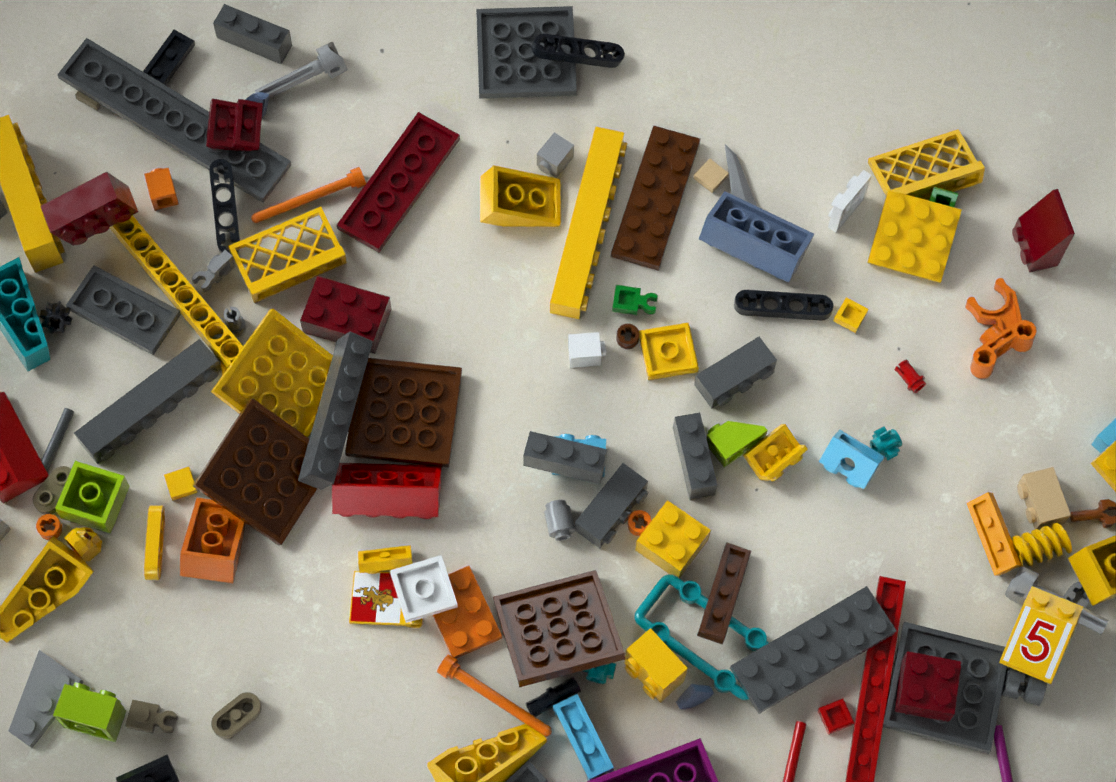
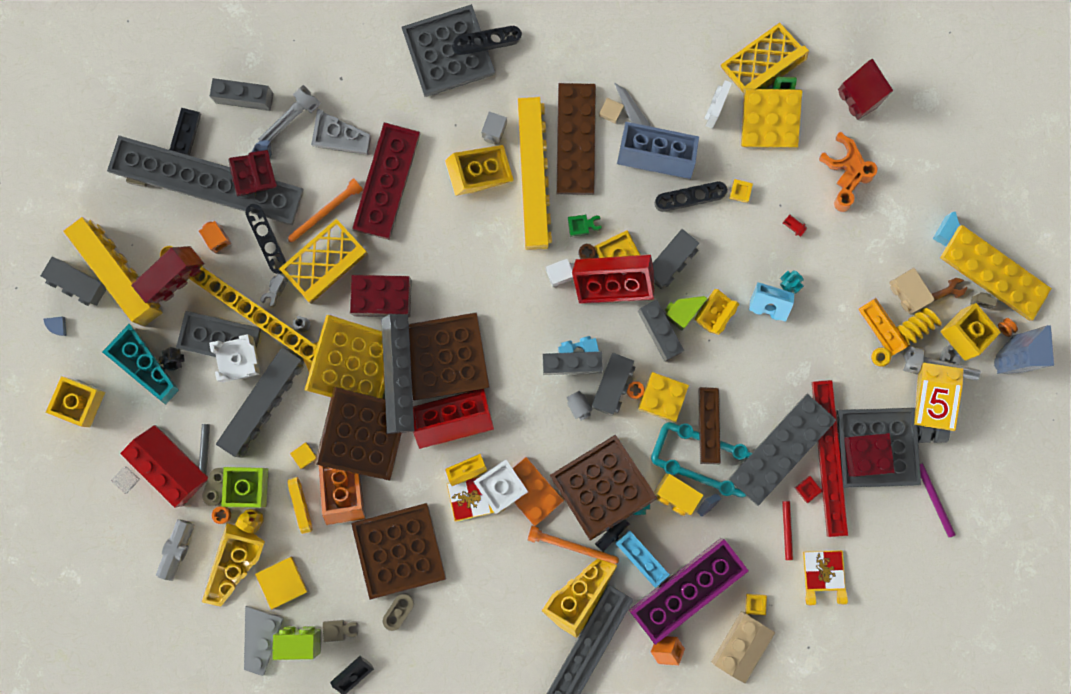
camera: 15 degrees left, 15 degrees up
none -> white panel [209,334,261,383]
none -> yellow tile [255,556,308,610]
none -> light grey wing [311,109,371,155]
none -> reddish brown plate [351,503,446,600]
none -> red slope [572,255,654,304]
none -> yellow plate [871,347,891,367]

